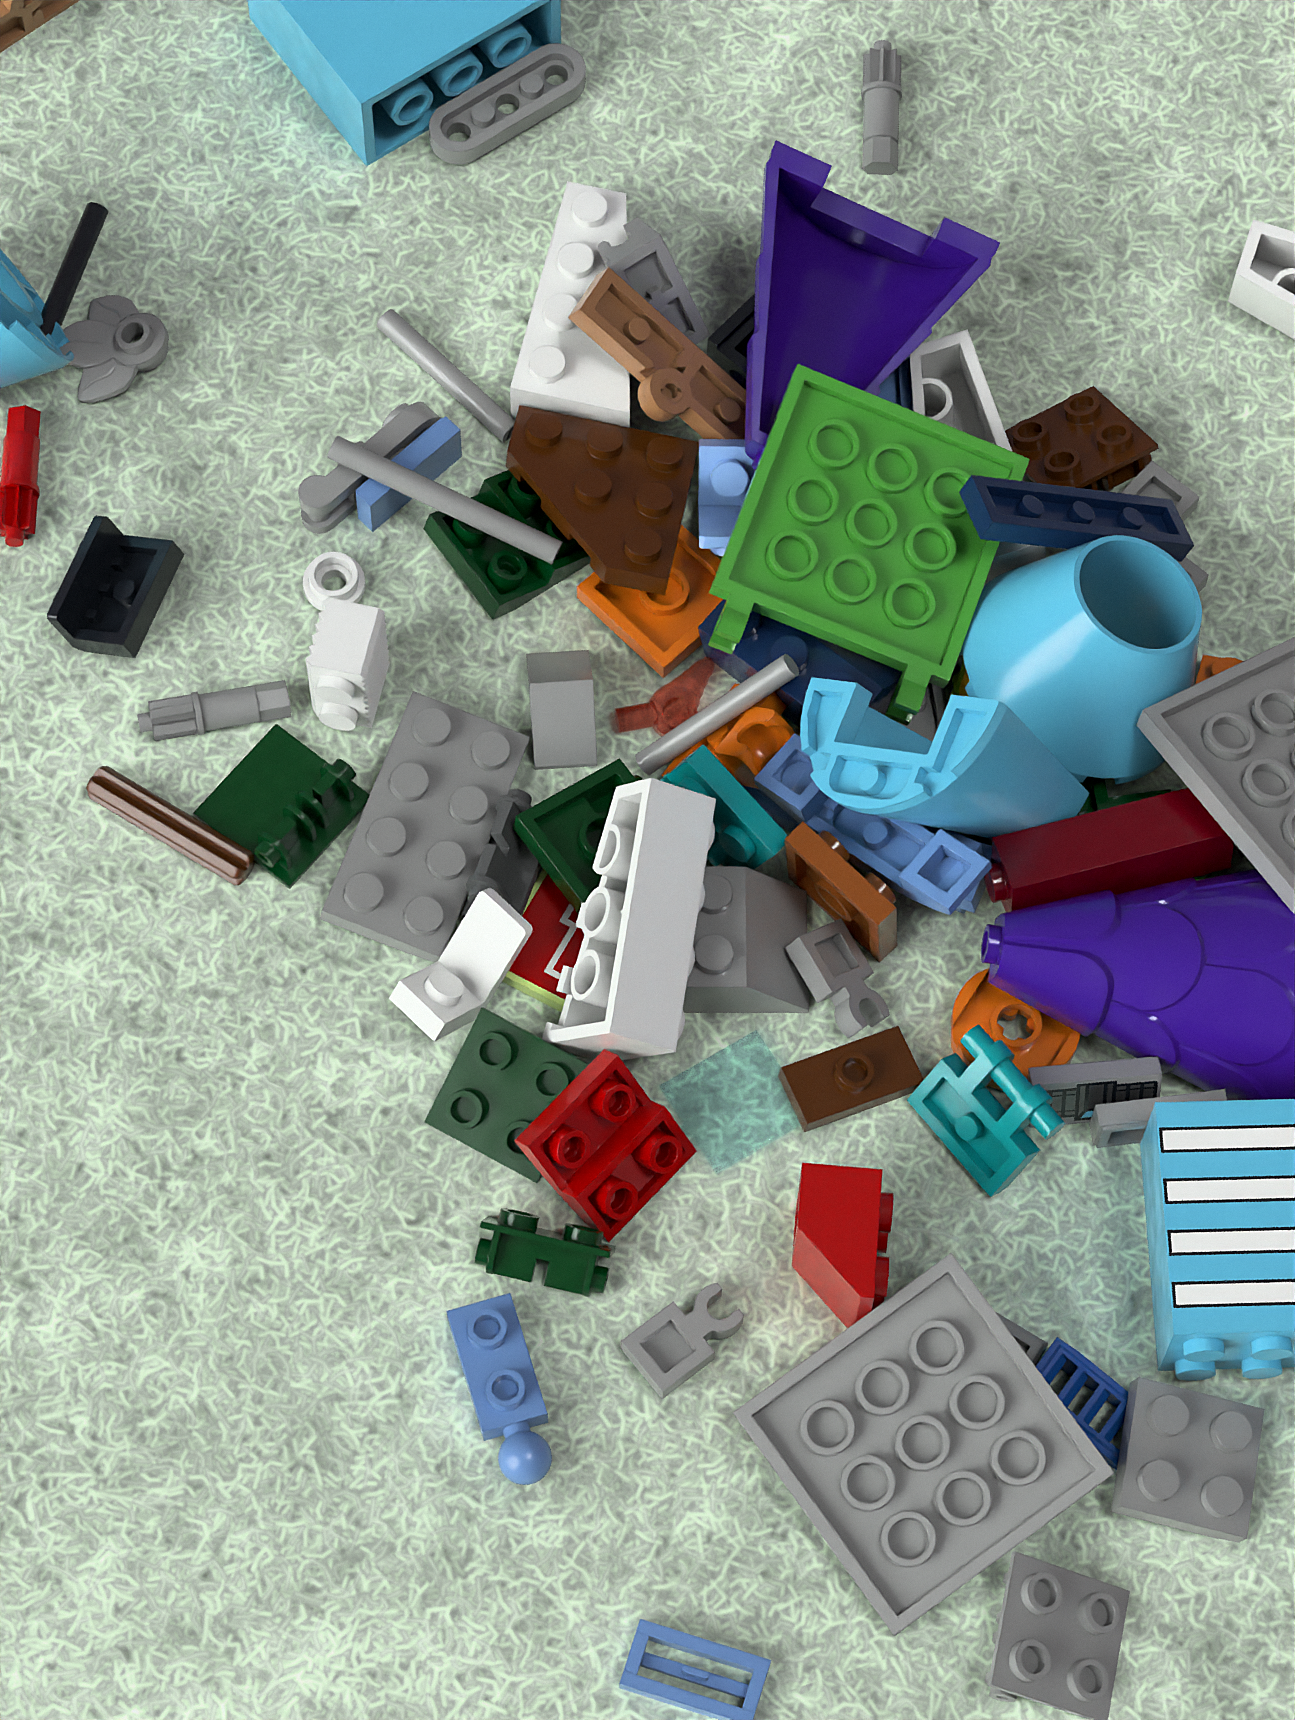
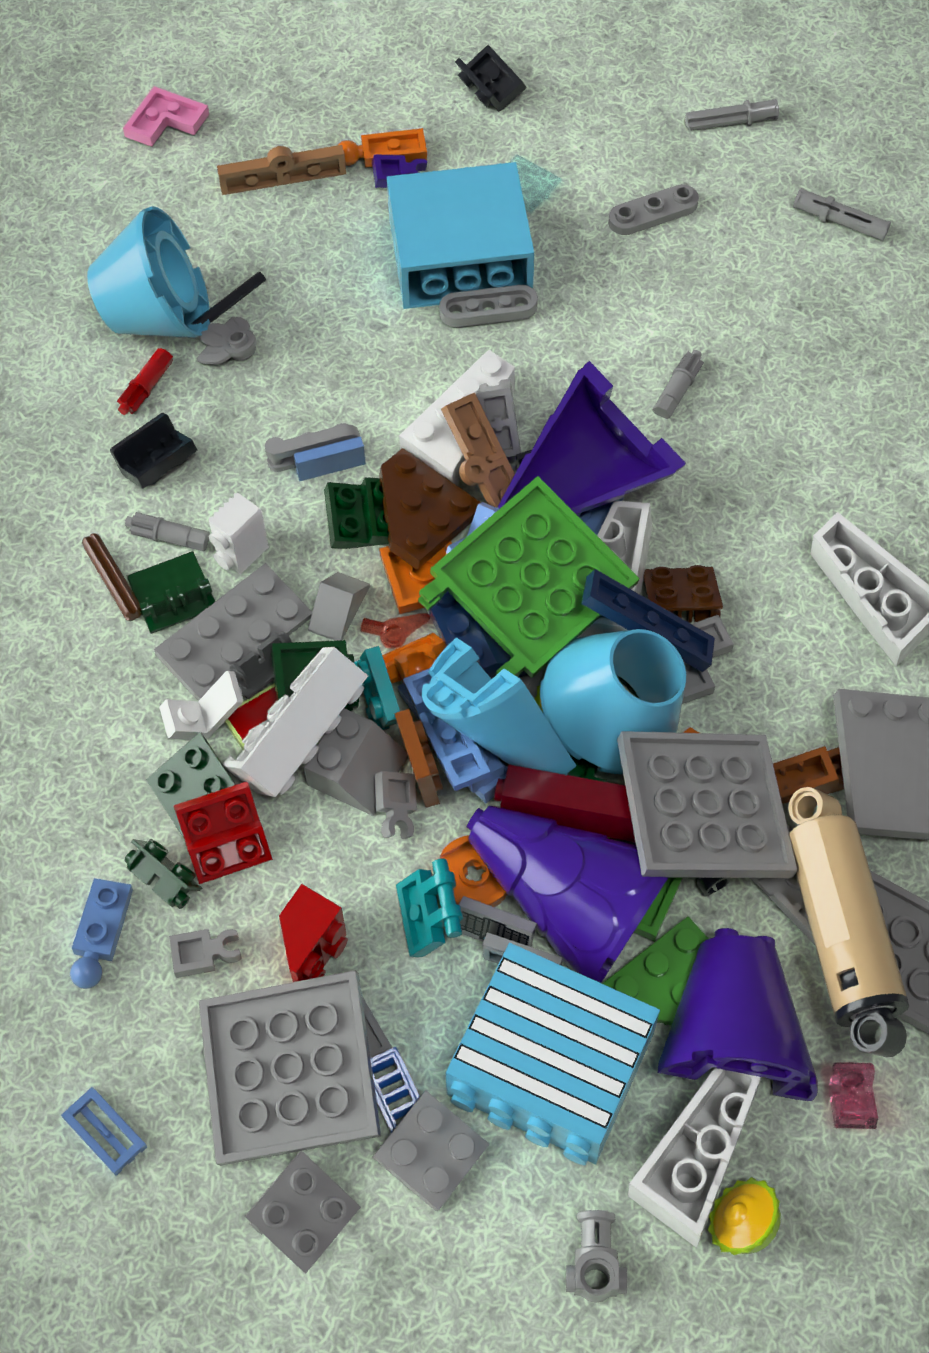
camera: 30 degrees right, 5 degrees down
white plate [303,552,365,611] -> none
light grey bar [327,436,563,564] -> none
light grey piece [377,309,515,443] -> none
light grey bar [635,654,799,775] -> none
clear light blue piece [660,1030,801,1175] -> none
reddish brown plate [778,1026,924,1132] -> none

